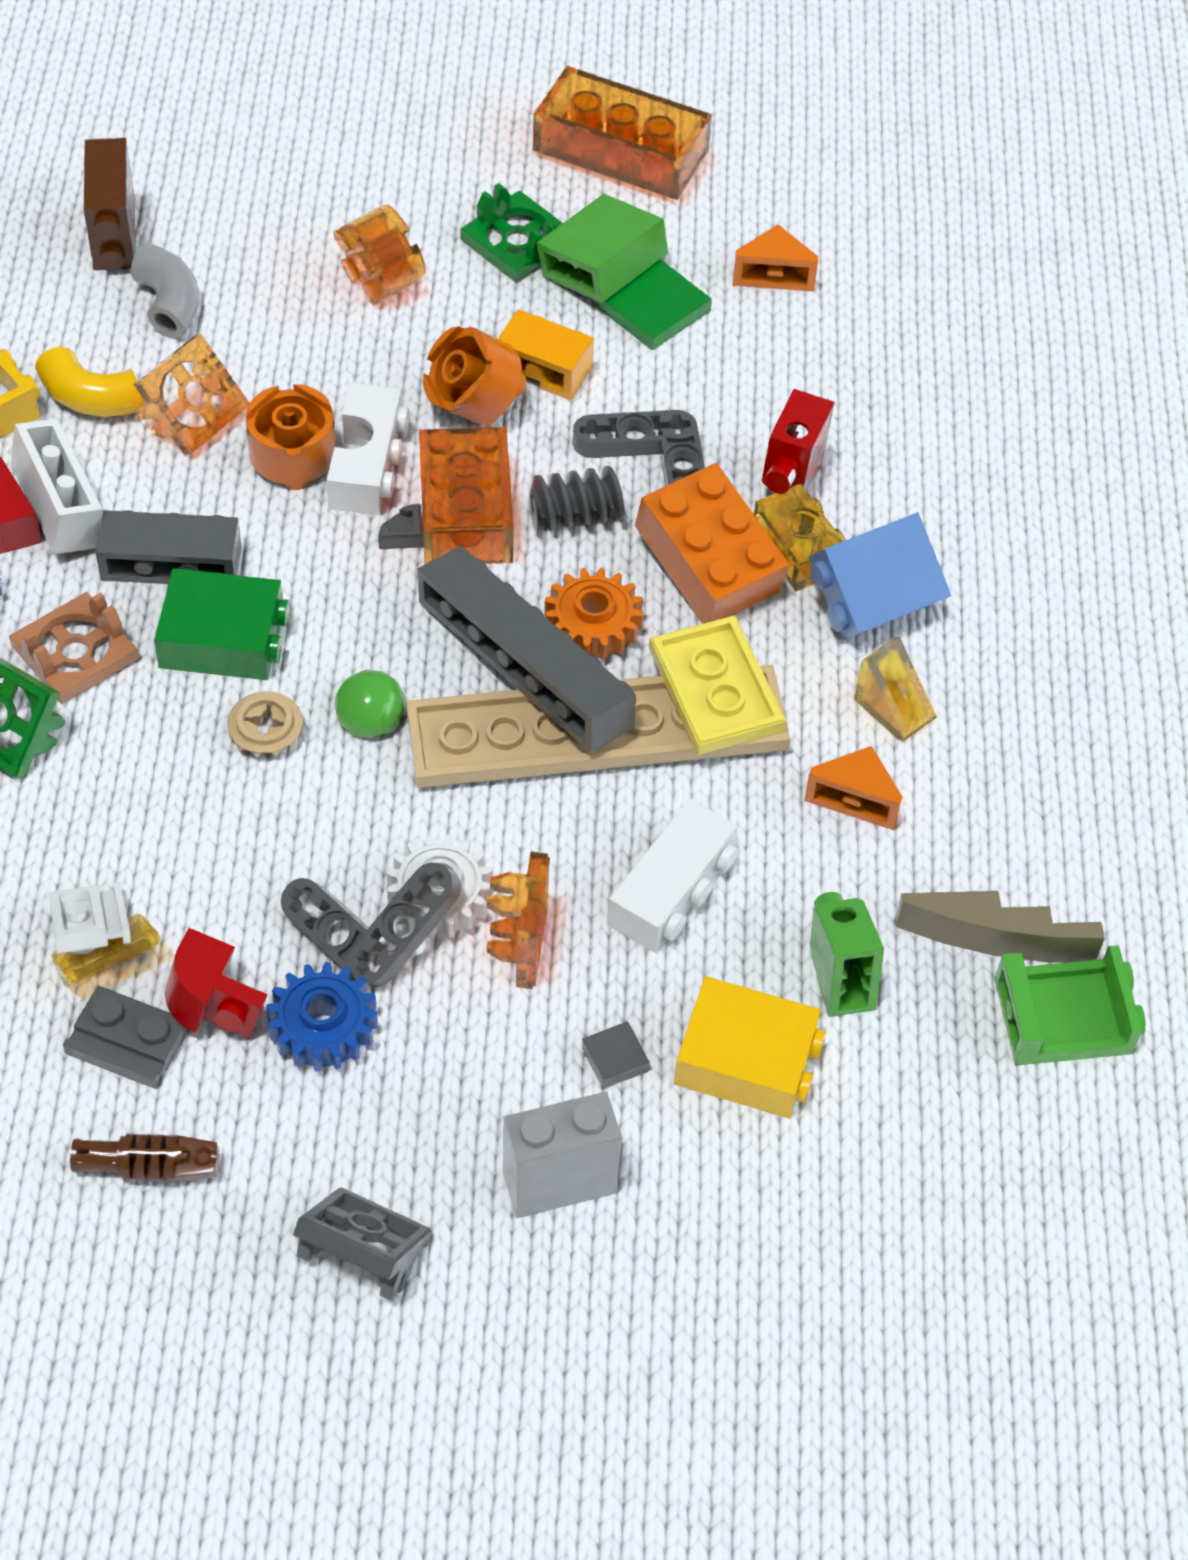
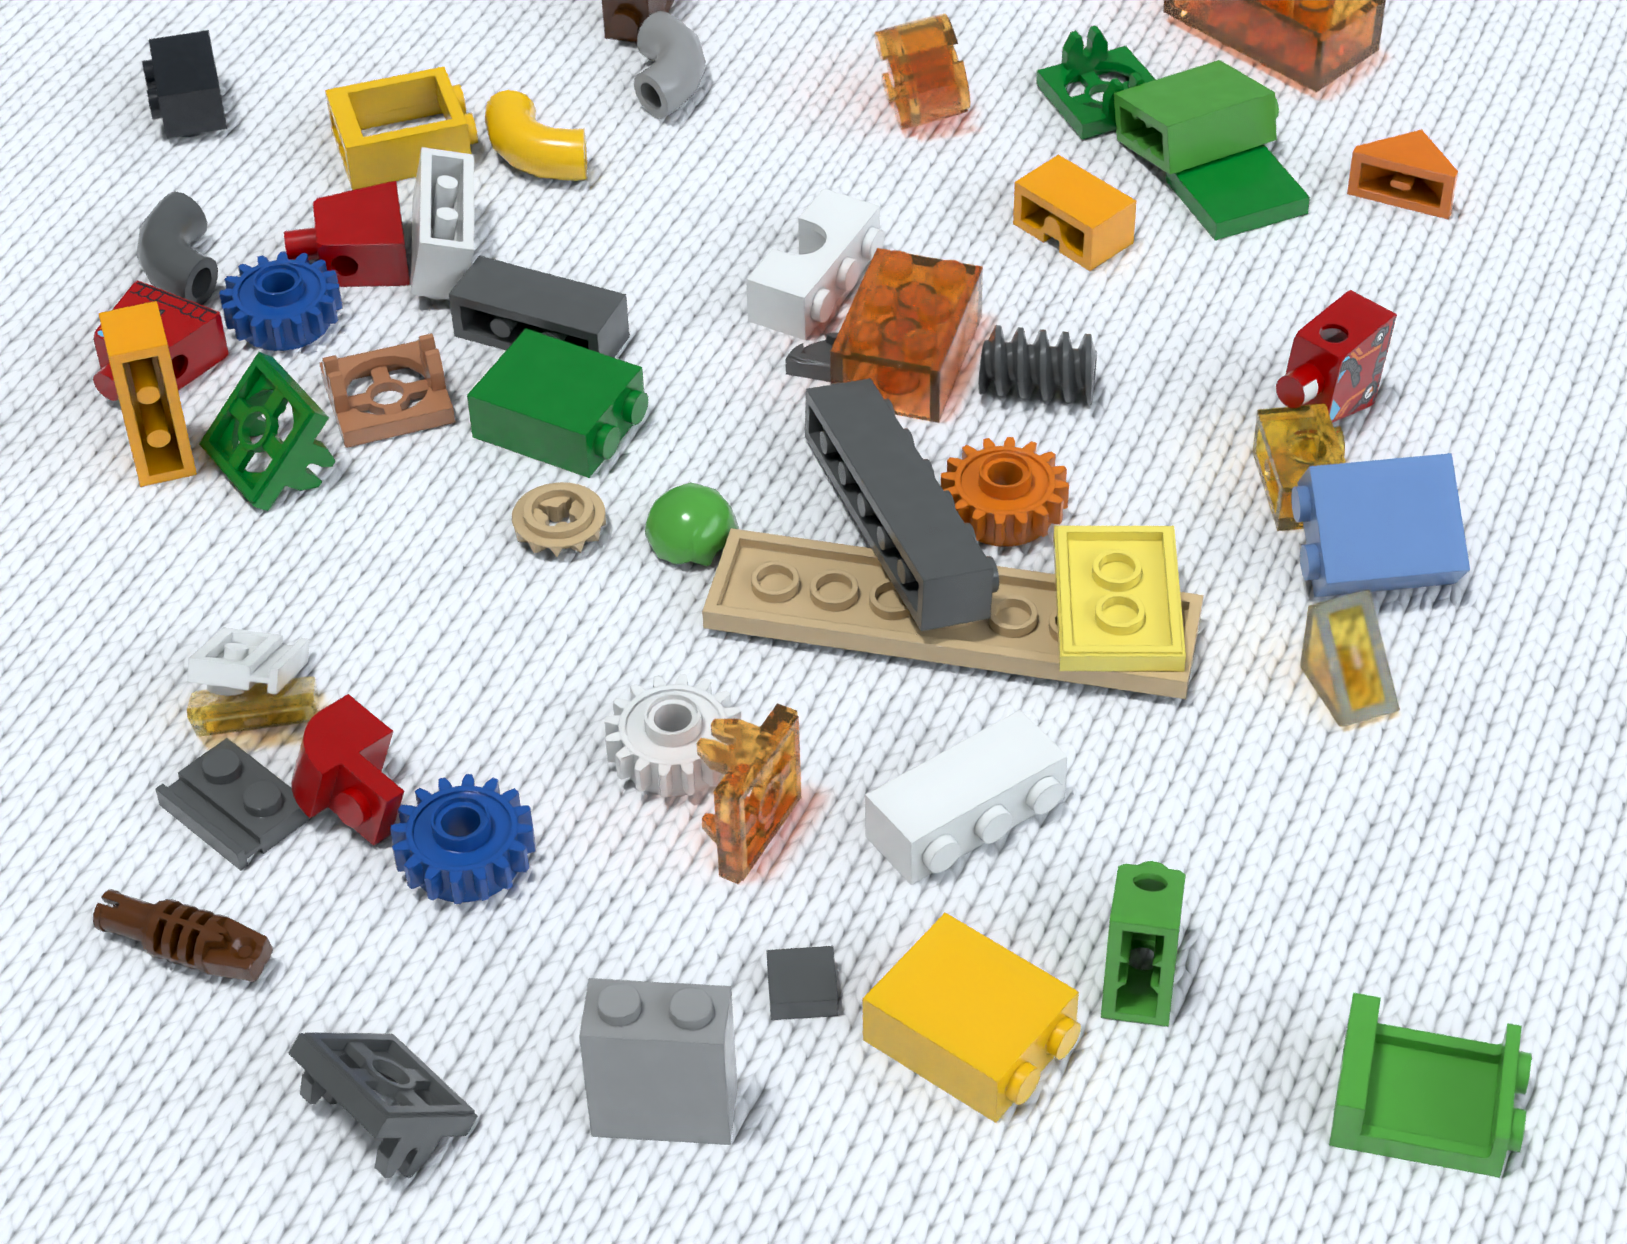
camera: 25 degrees right, 10 degrees down
clear orange piece [133,333,250,456] -> none
orange brick [246,384,336,490] -> none
dark grey beam [281,862,461,987] -> none
orange brick [423,326,526,426] -> none
dark grey beam [572,410,705,486] -> none
orange brick [634,462,790,624] -> none
orange slope [804,746,903,830] -> none
dark tan slope [895,891,1105,963] -> none

